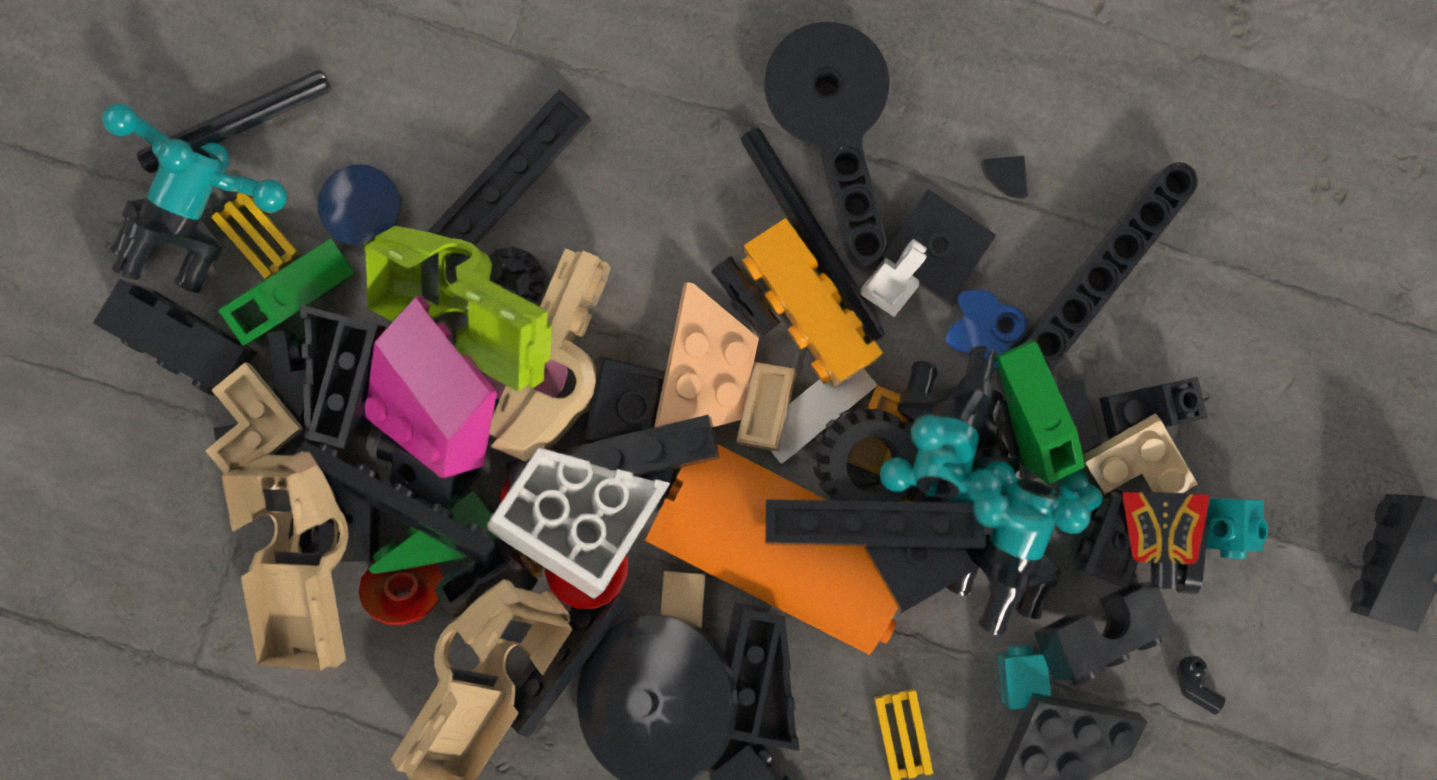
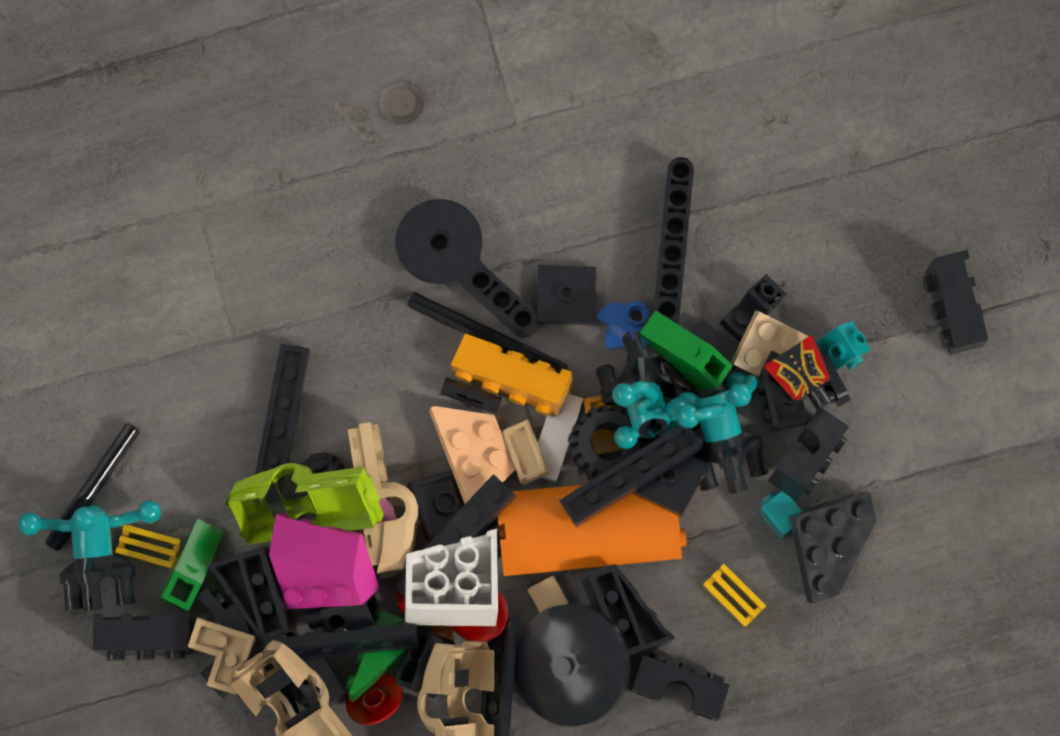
camera: 30 degrees left, 10 degrees down
dark blue dish [318,164,402,247] -> none
white plate [860,239,927,317] -> none
black tile [981,156,1028,199] -> none
black arm [1177,656,1226,715] -> none

